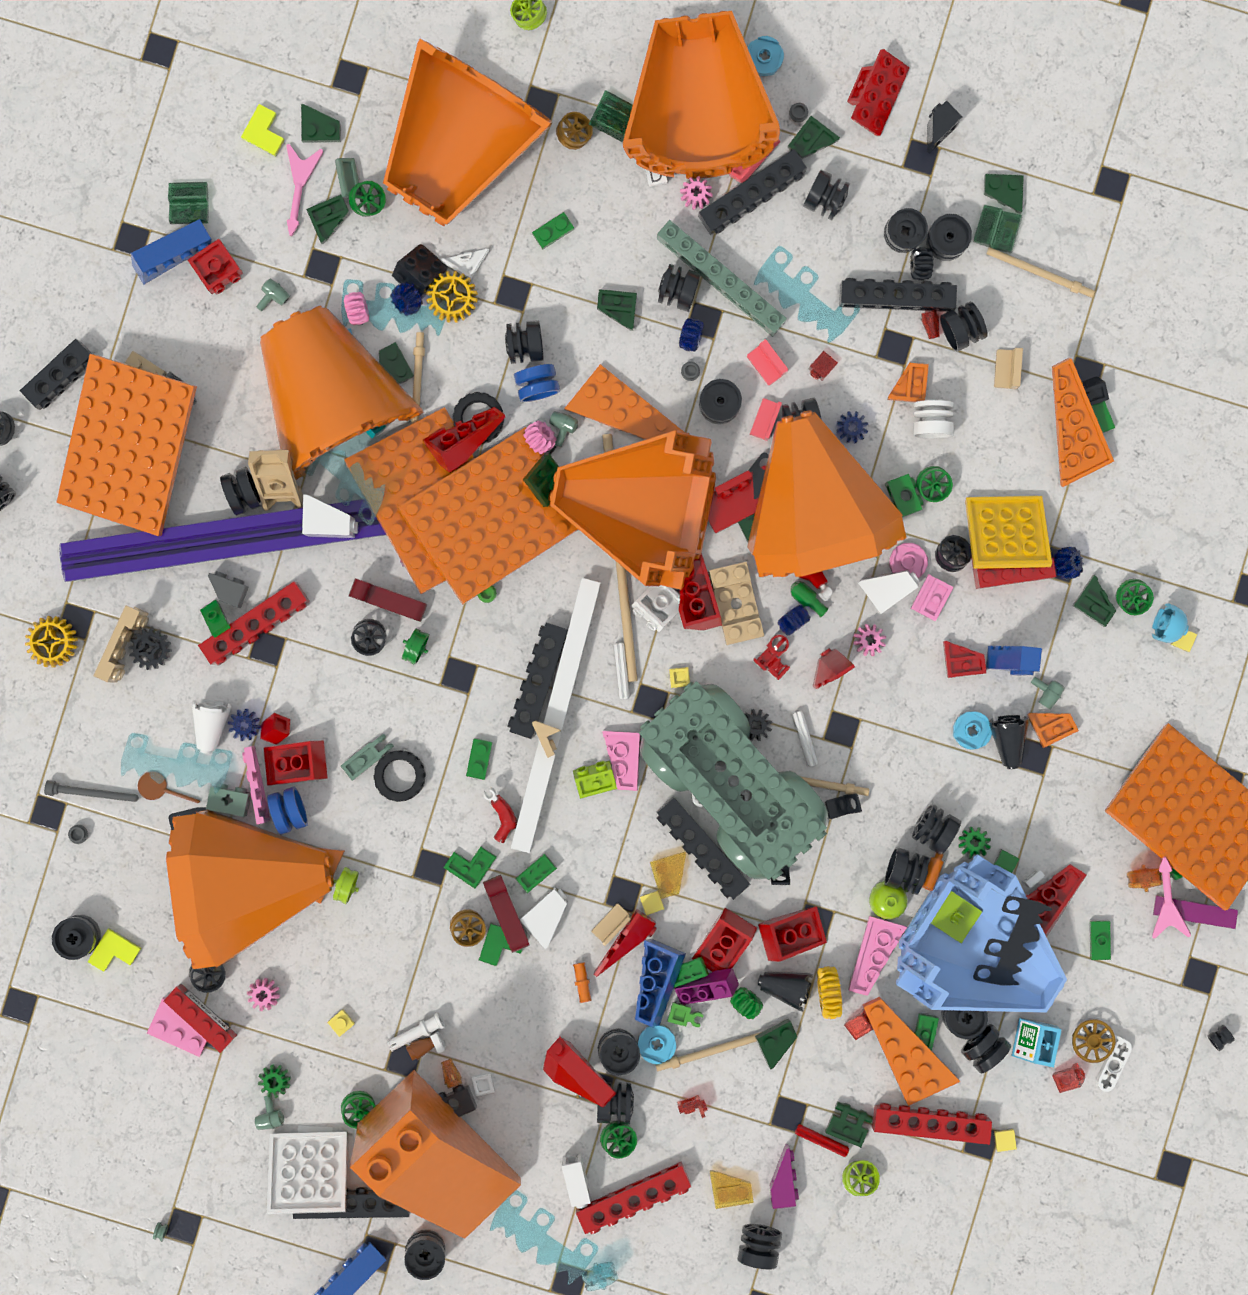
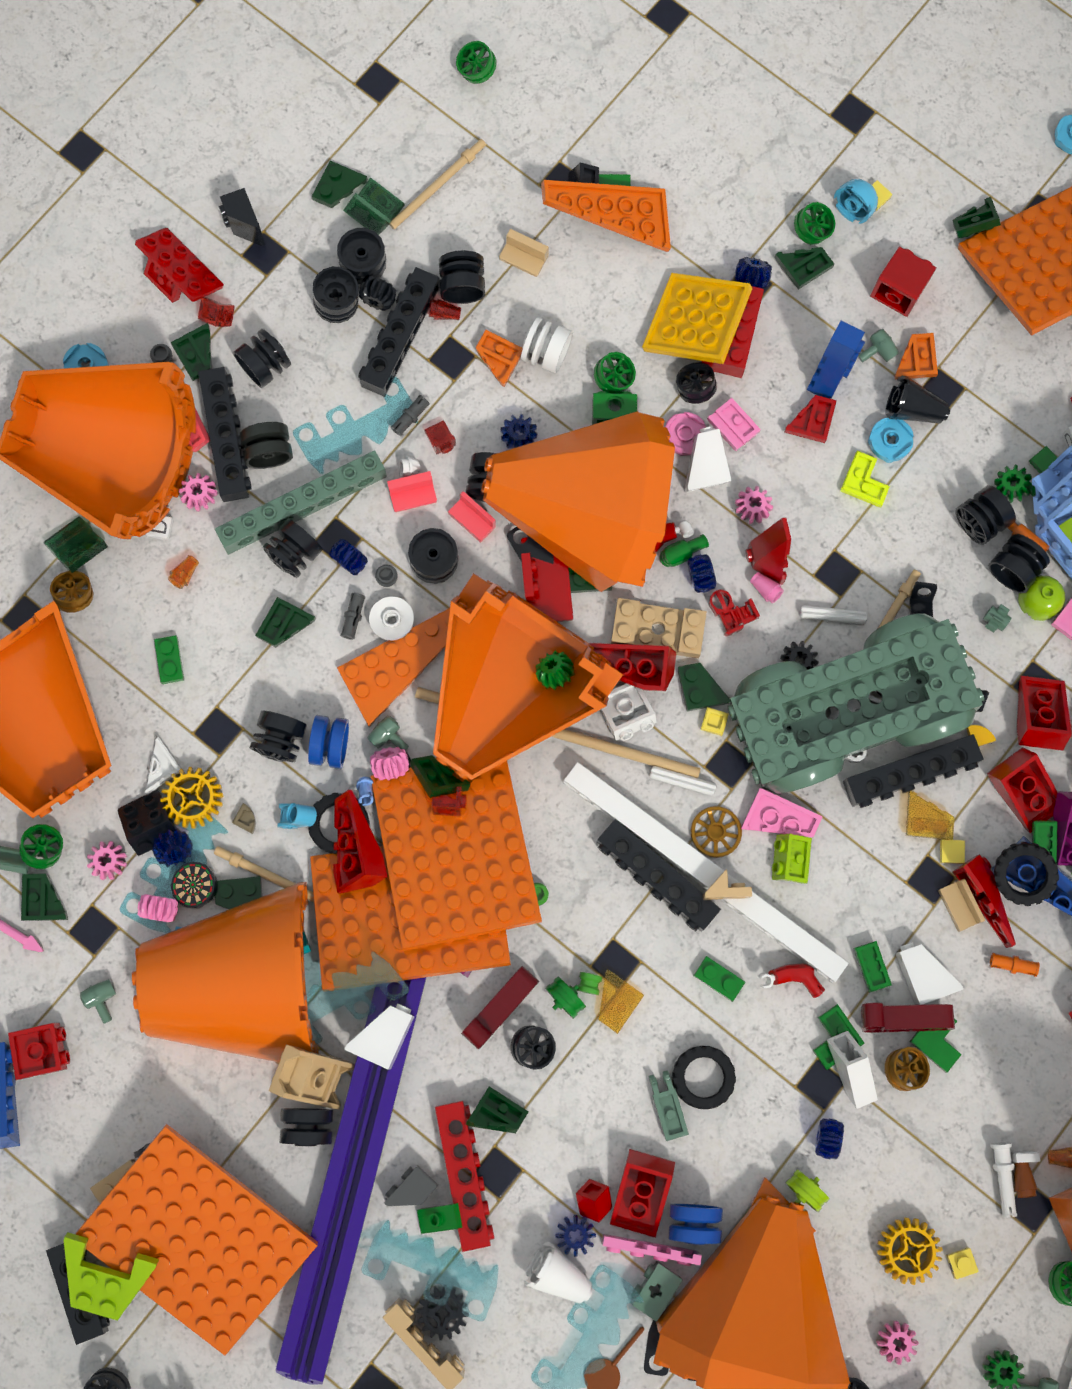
camera: 70 degrees left, 10 degrees down
none -> lime wing [64,1232,159,1321]
none -> bright pink gear [87,841,127,880]
none -> clear orange cone [168,555,199,589]
none -> black tile [171,862,218,908]
none -> clear red bracket [198,297,235,327]
none -> dark tan tile [232,803,256,834]
none -> pearl dark grey wheel [240,422,293,469]
none -> medium azure piece [277,803,317,829]
none -> dark grey pin [340,593,365,640]
none -> light blue pin [356,776,374,806]
none -> clear light blue piece [361,1220,498,1321]
none -> white dish [369,597,414,641]
none -> dark grey pin [390,395,430,436]
none -> white plate [399,456,420,477]
none -> clear red bracket [432,787,467,816]
none -> green wheel [456,41,497,84]
none -> dark green wing [466,1086,529,1134]
none -> green gear [535,650,575,690]
none -> bright green wheel [576,972,602,995]
none -> clear yellow wing [598,969,644,1034]
none -> dark green wing [677,663,730,712]
none -> pearl gold wheel [691,806,742,858]
none -> bright pink cone [750,572,784,604]
none -> clear blue gear [815,1118,844,1159]
none -> white slope [827,1031,878,1109]
none -> neon yellow tile [840,450,890,508]
none -> red slope [870,246,937,317]
none -> yellow gear [877,1217,943,1285]
none -> dark green wing [952,197,1001,238]
none -> yellow tile [966,725,996,747]
none -> sand green gear [983,604,1012,633]
none -> black tyre [994,842,1059,906]

